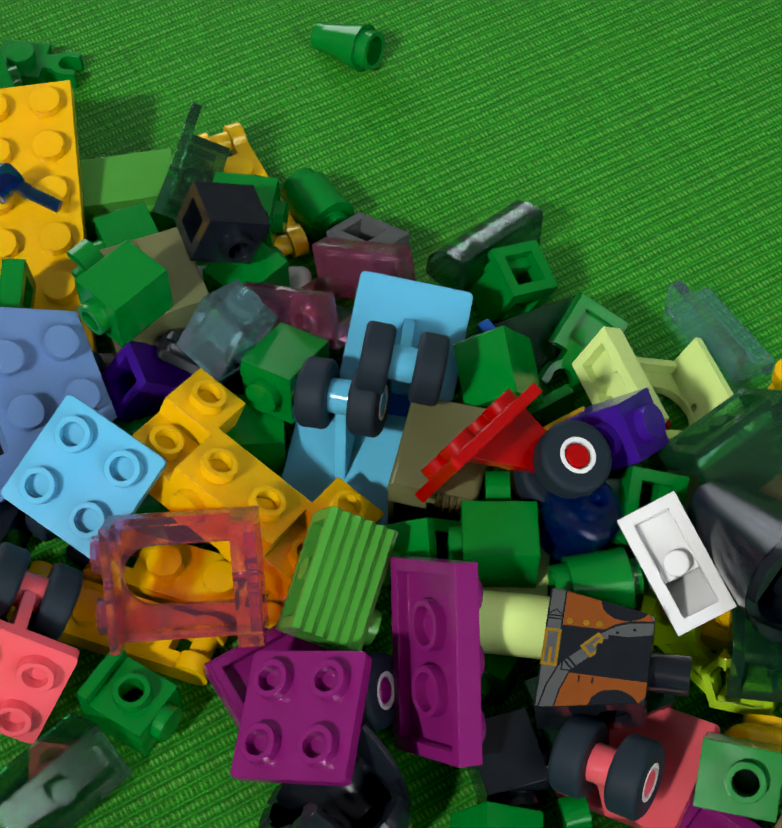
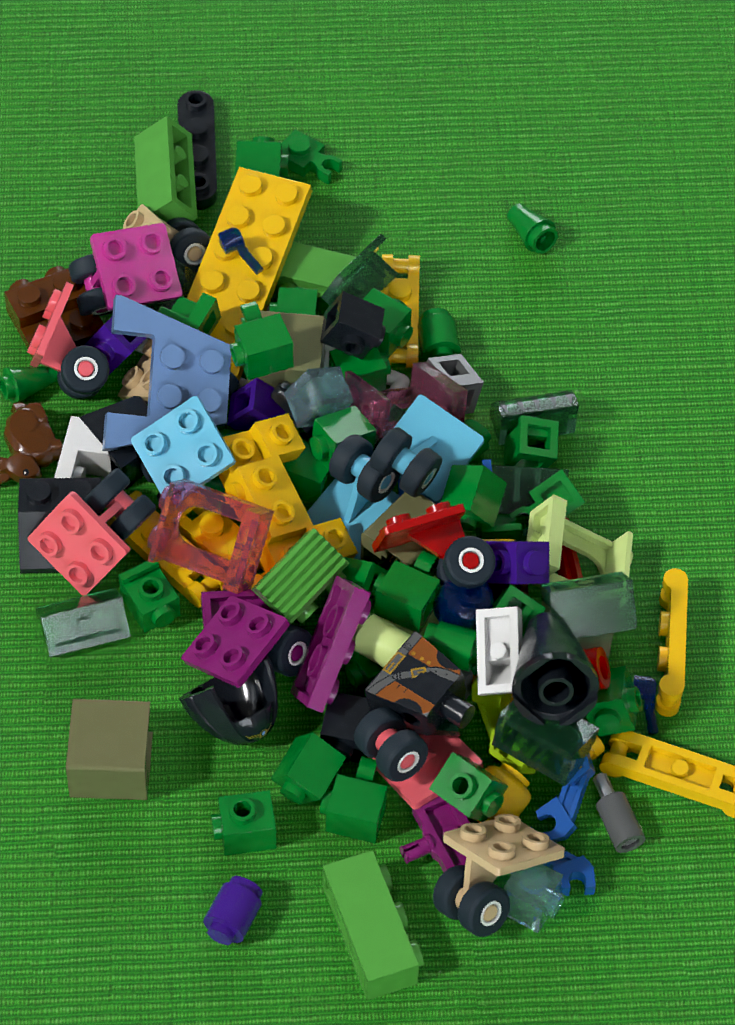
camera: 25 degrees right, 0 degrees up
clear light blue panel [662,280,775,393] -> none

